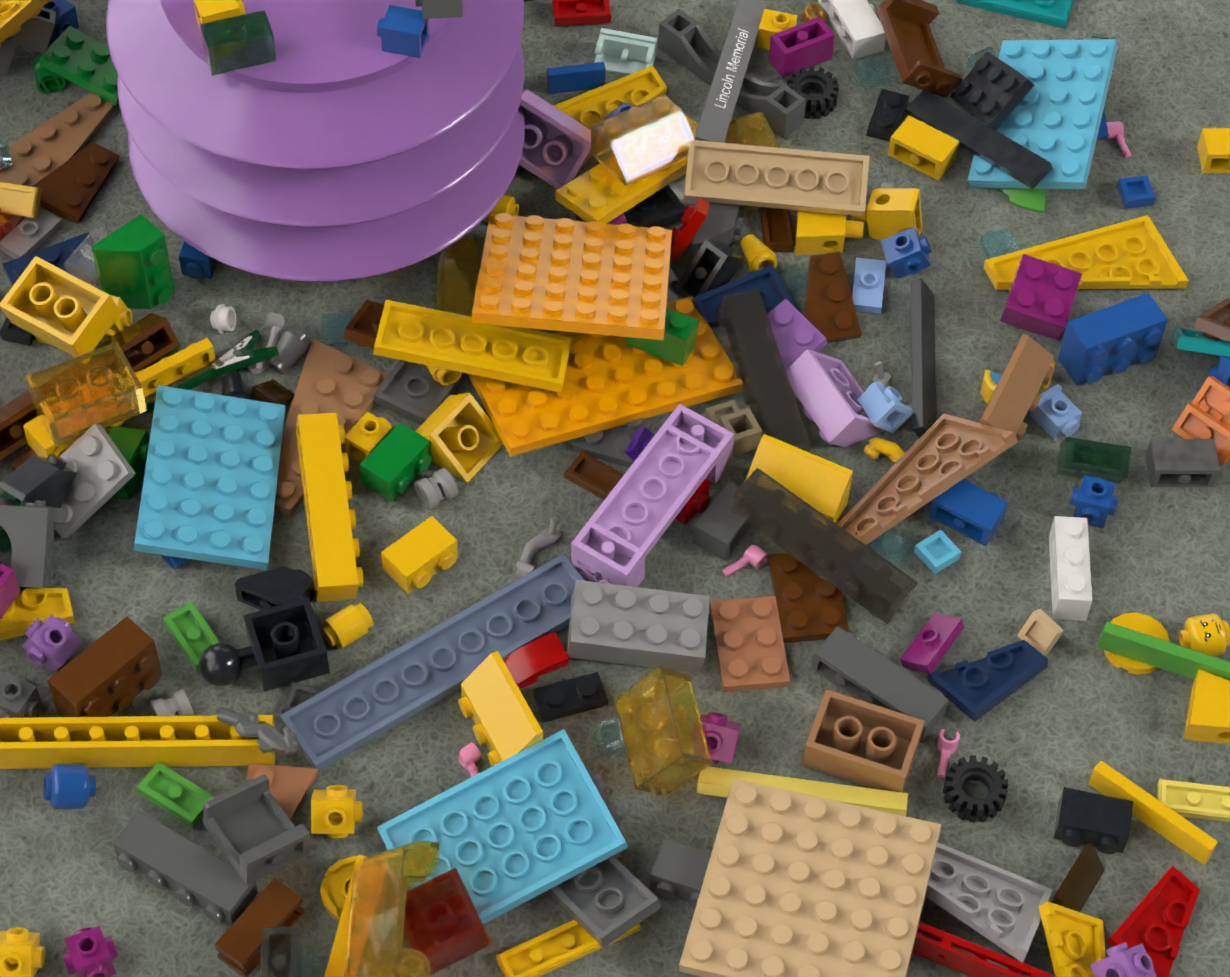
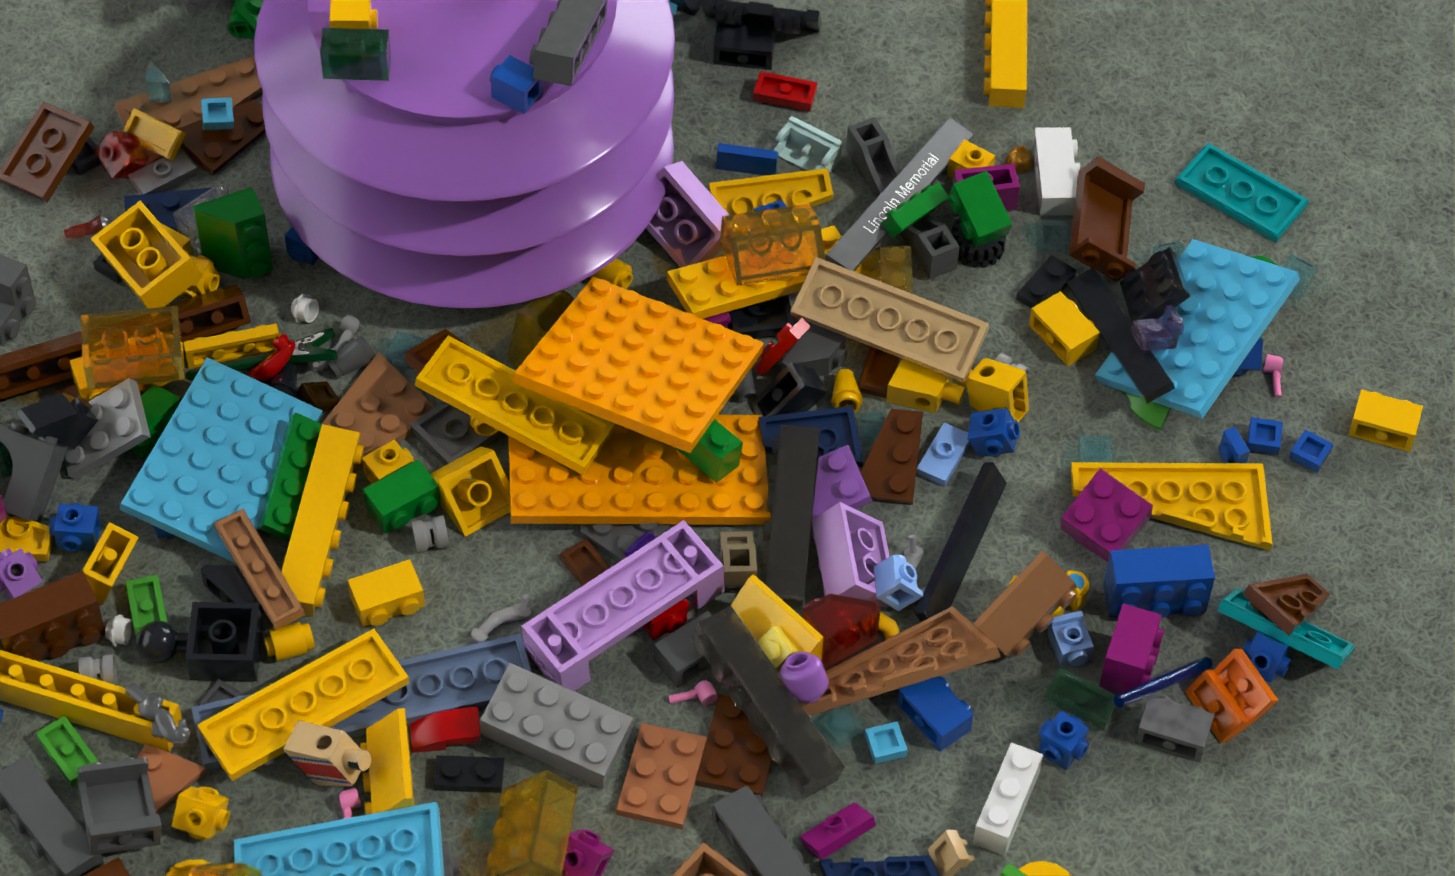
camera: 20 degrees right, 0 degrees up
none -> blue brick [49,503,101,552]
none -> yellow brick [82,522,139,605]
none -> white plate [105,615,133,647]
none -> yellow plate [197,629,409,781]
none -> medium azure plate [201,97,234,130]
none -> medium nougat tile [214,508,305,631]
none -> red arm [248,333,296,383]
none -> green plate [258,412,322,541]
none -> tan torso [283,721,371,786]
none -> light yellow plate [751,626,799,674]
none -> medium lavender head [780,651,829,704]
none -> clear red slope [802,594,881,670]
none -> green piece [881,182,949,238]
none -> green brick [948,171,1012,248]
none -> magenta brick [1098,603,1165,702]
none -> clear blue bar [1114,657,1212,708]
none -> clear purple bracket [1130,305,1184,351]
none -> blue plate [1218,427,1250,463]
none -> blue plate [1289,429,1333,472]

